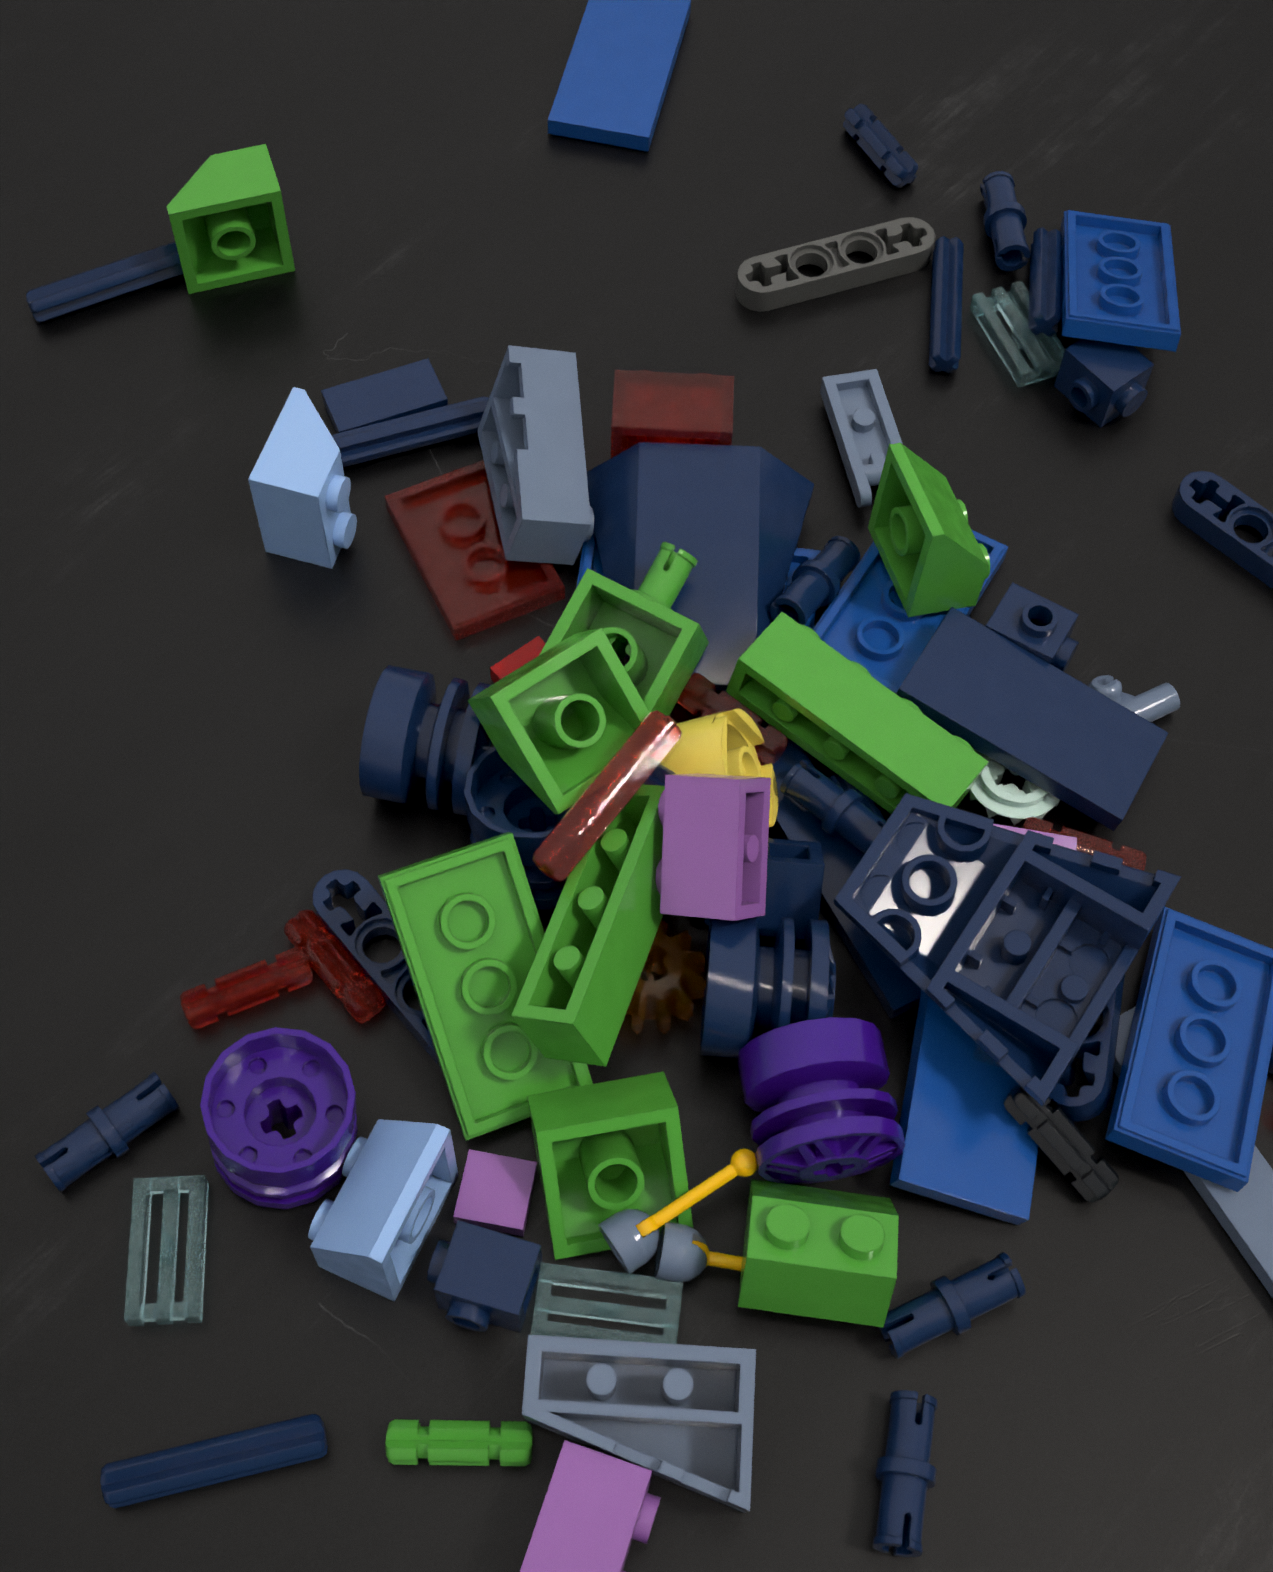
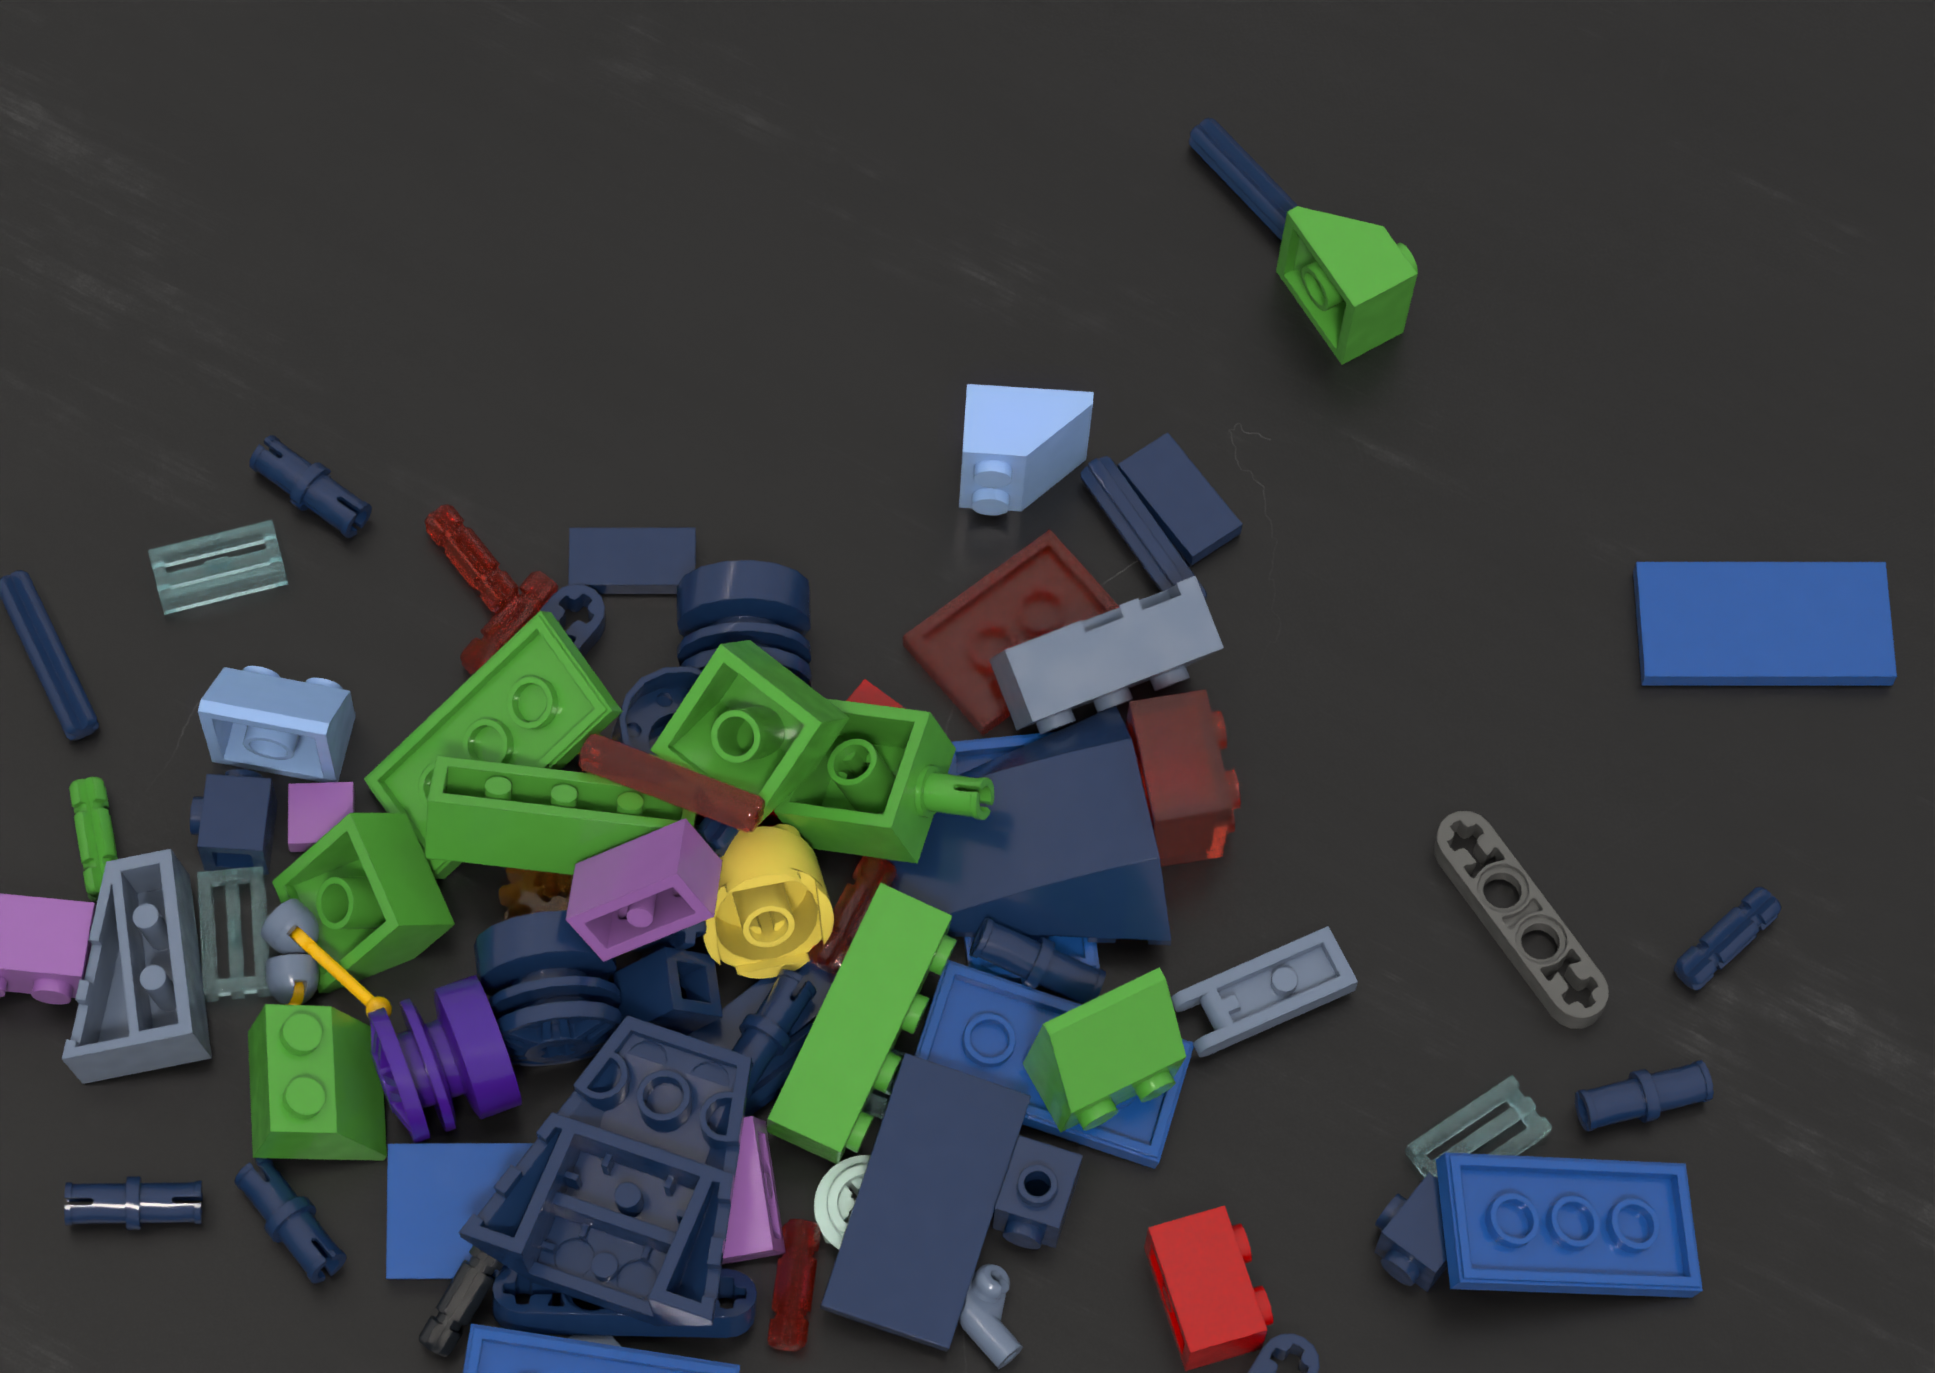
camera: 75 degrees right, 5 degrees up
dark purple wheel [200,1027,358,1209] -> none
dark blue axle [929,236,964,373] -> none
dark blue axle [1028,227,1062,337] -> none
none -> dark blue tile [568,527,696,594]
none -> red brick [1144,1205,1273,1371]

